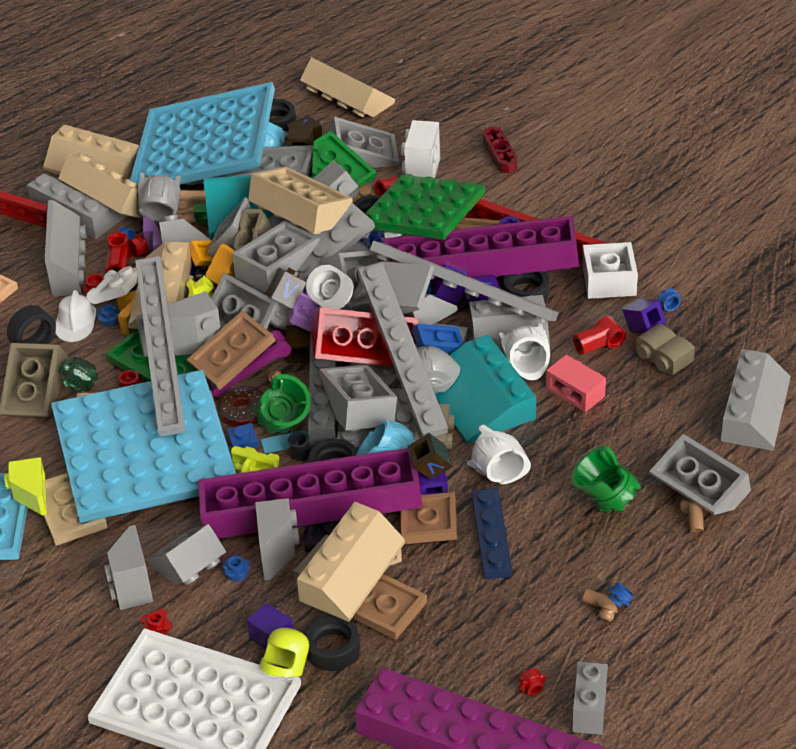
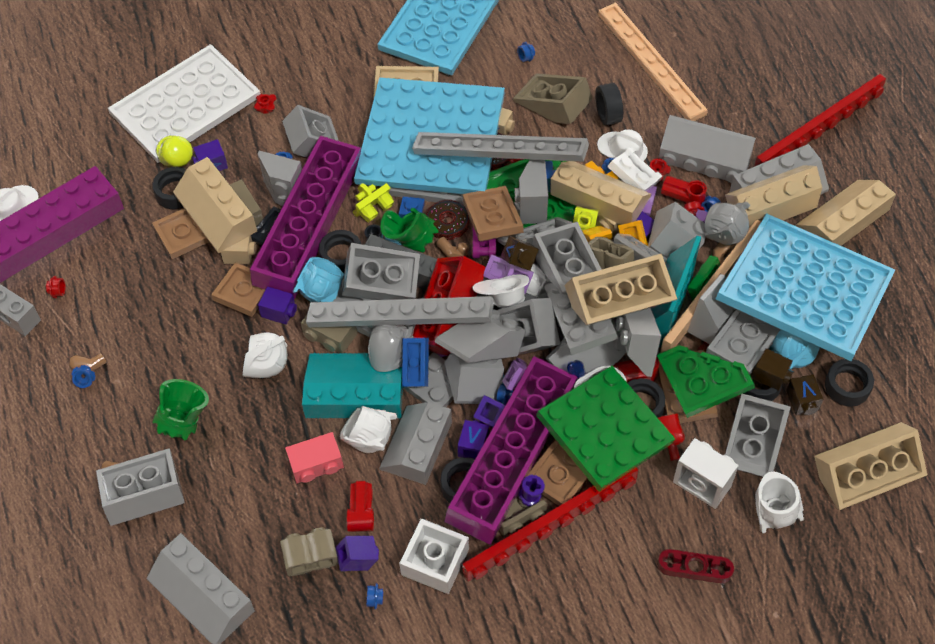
camera: 115 degrees right, 15 degrees up
neon yellow slope [4,457,47,515] -> none
clear green head [58,356,98,393] -> none
light grey slope [104,525,153,610] -> none
light grey plate [370,241,559,324] -> none
dark brown brick [407,433,453,480] -> none
dark blue plate [472,488,512,580] -> none
none -> white helmet [755,472,804,533]

